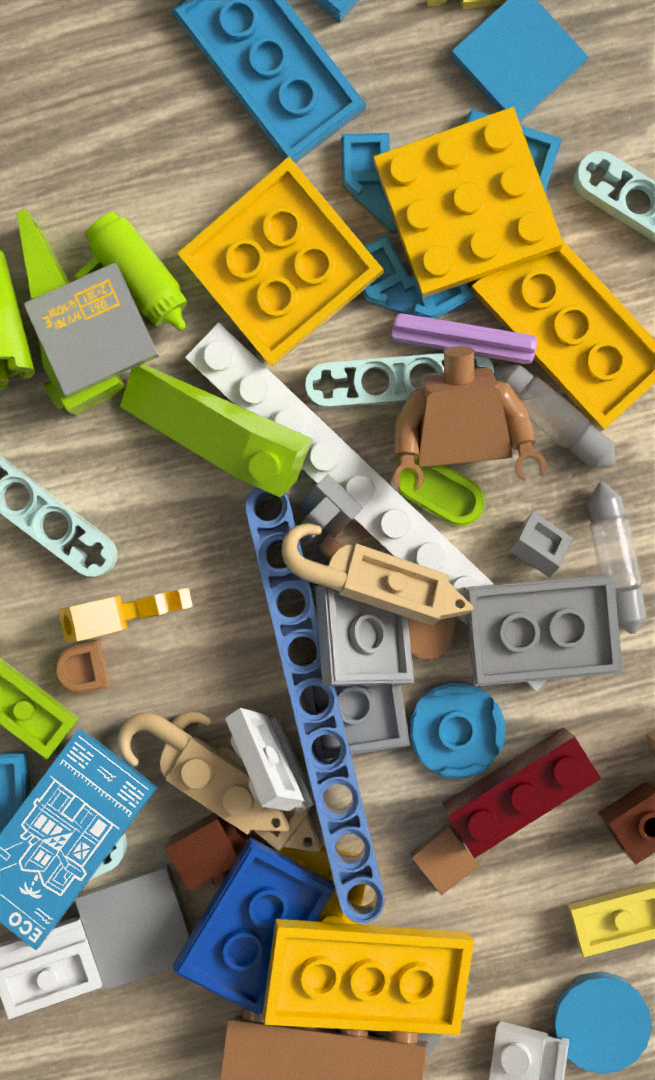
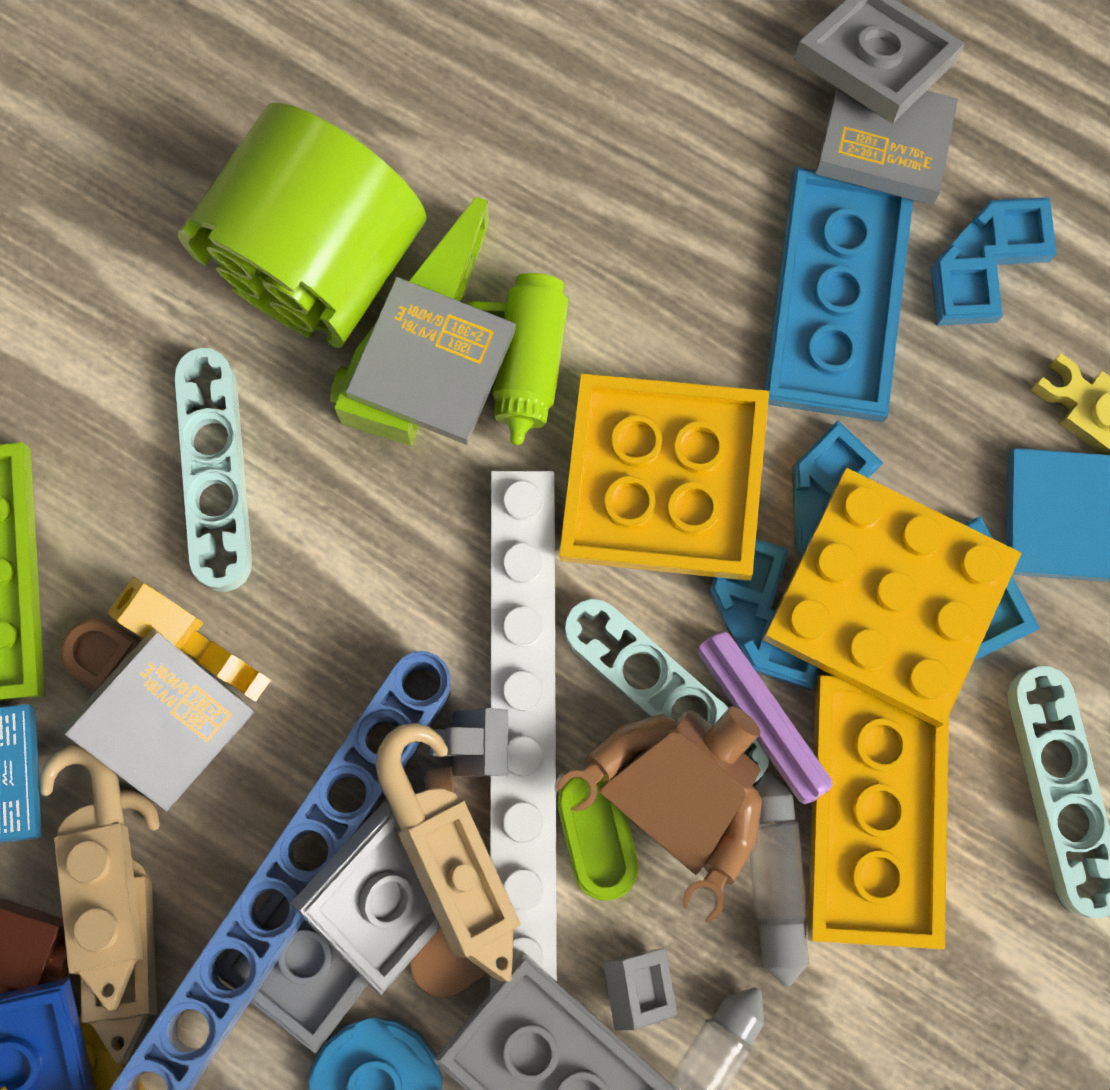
camera: 40 degrees right, 10 degrees down
lime slope [120,364,313,498] -> none
white plate [225,708,315,813] -> none
none -> tile [63,627,255,812]

